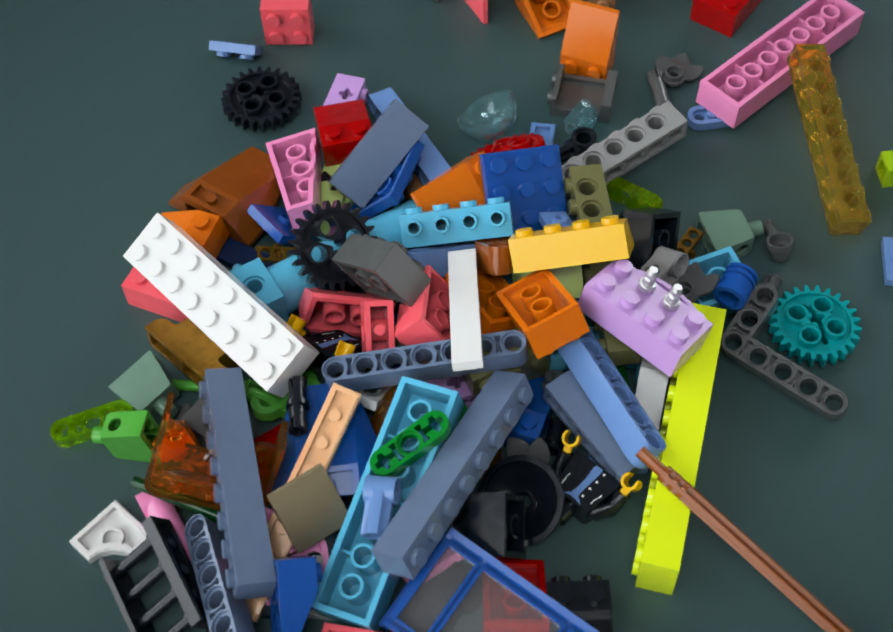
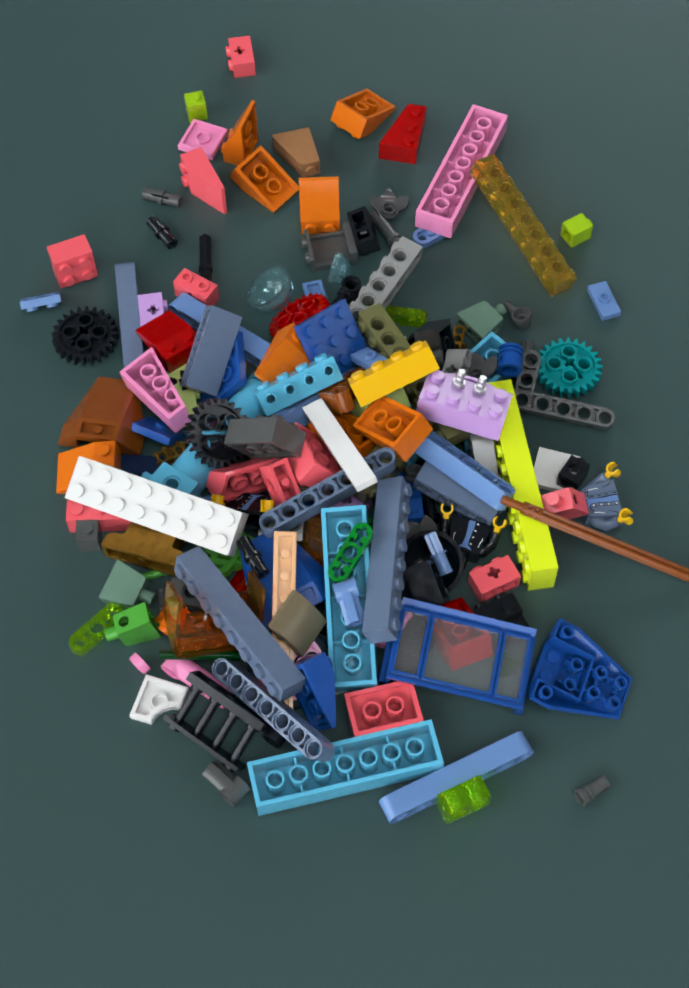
camera: 25 degrees left, 5 degrees up
none -> dark grey brick [75,520,102,552]
none -> sand blue beam [115,262,144,368]
none -> bright pink tile [129,652,151,674]
none -> black pin [146,216,178,249]
none -> coral brick [173,268,219,306]
none -> black axle [199,234,213,282]
none -> black brick [347,206,381,256]
none -> medium blue axle [424,531,453,576]
none -> coral brick [468,555,521,602]
none -> white tile [534,447,581,492]
none -> coral torso [541,487,589,520]
none -> black brick [556,455,590,490]
none -> sand blue torso [575,462,633,531]

